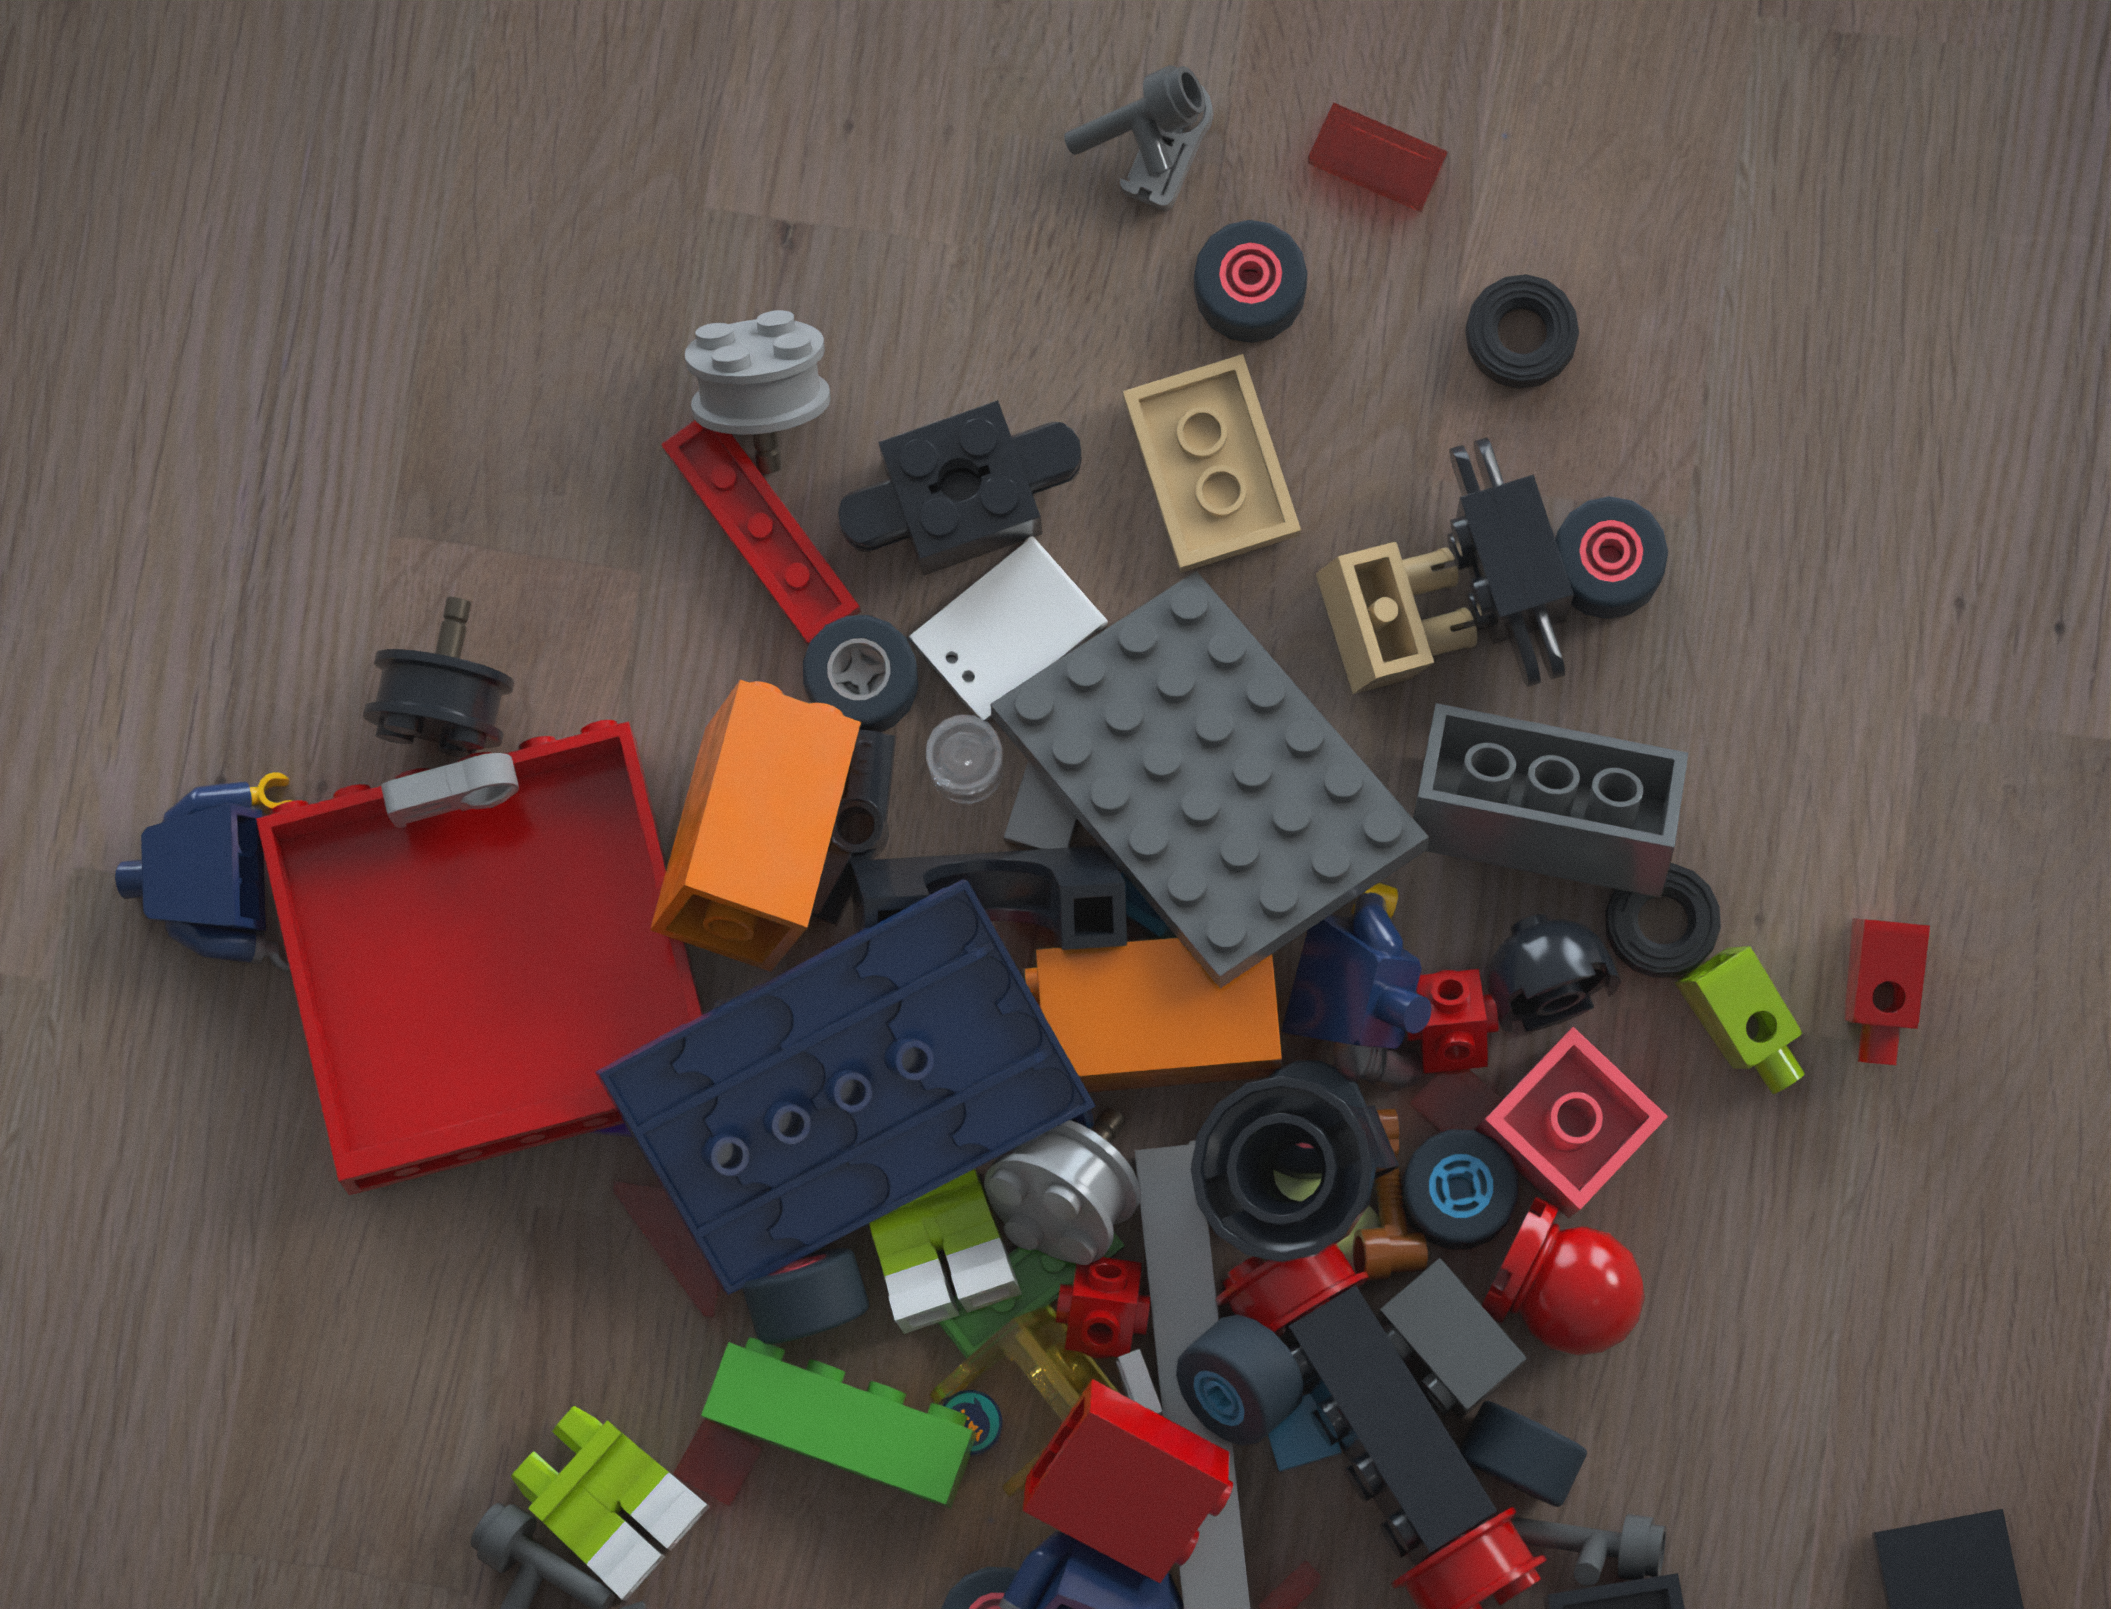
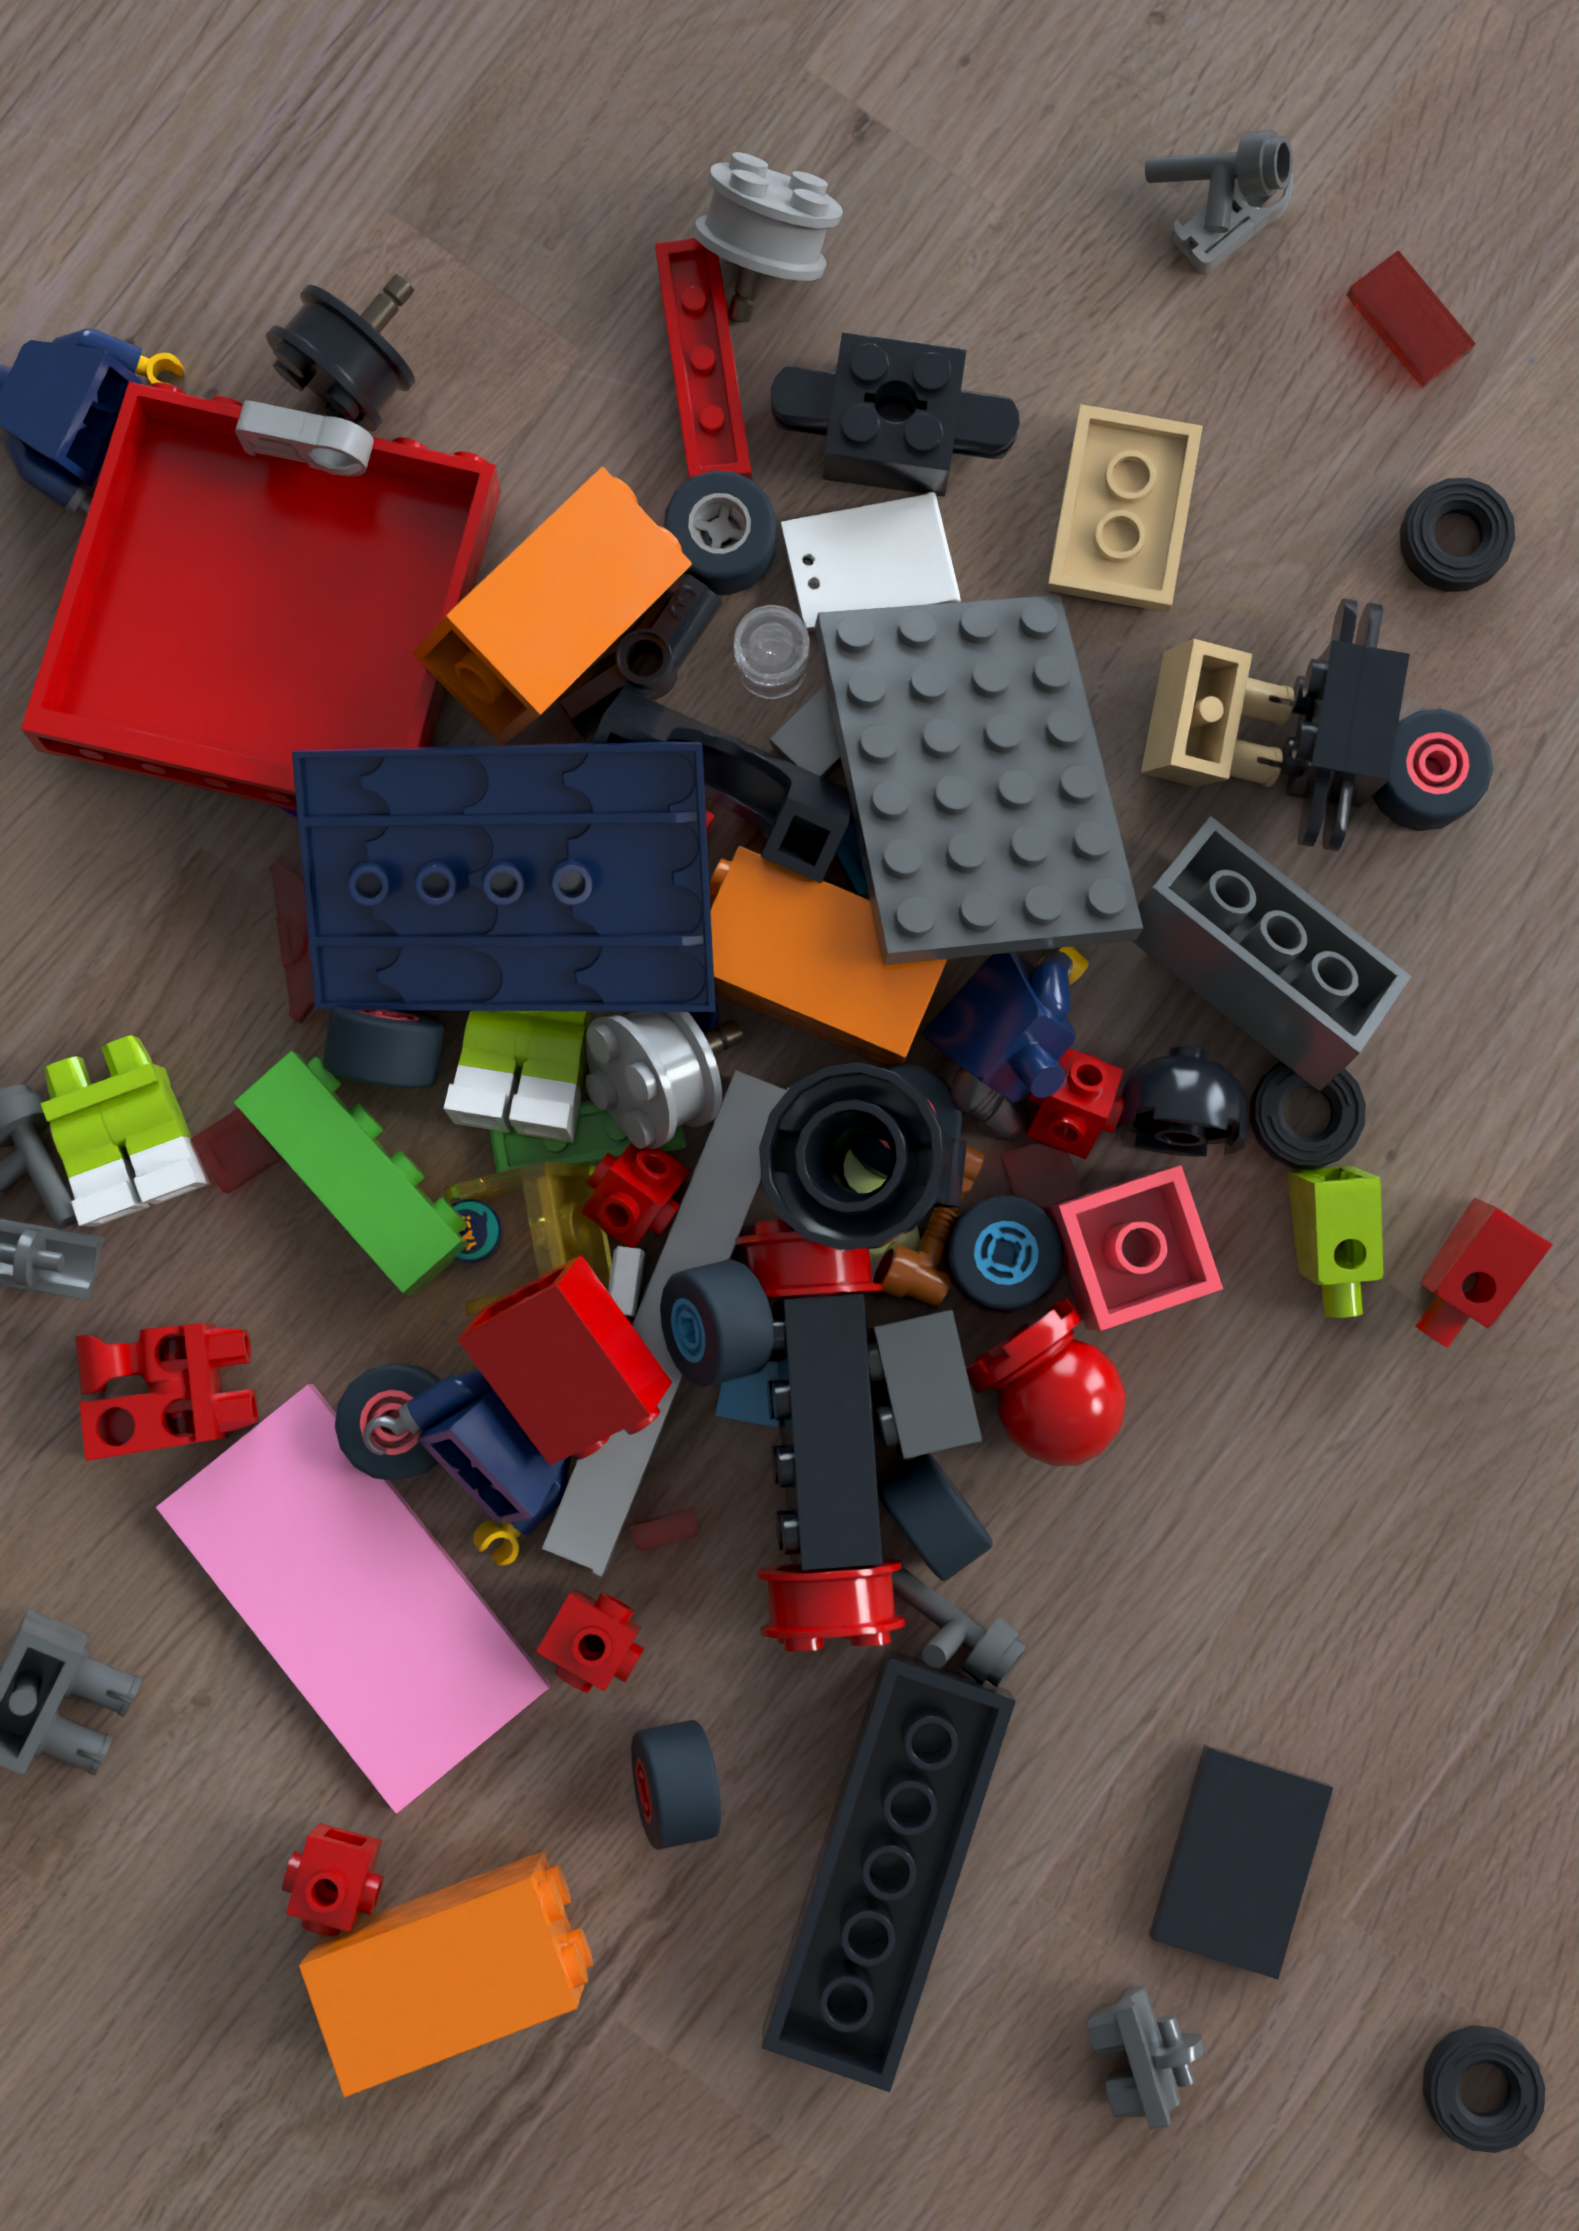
camera: 20 degrees right, 5 degrees up
black wheel [1194,220,1308,343] -> none

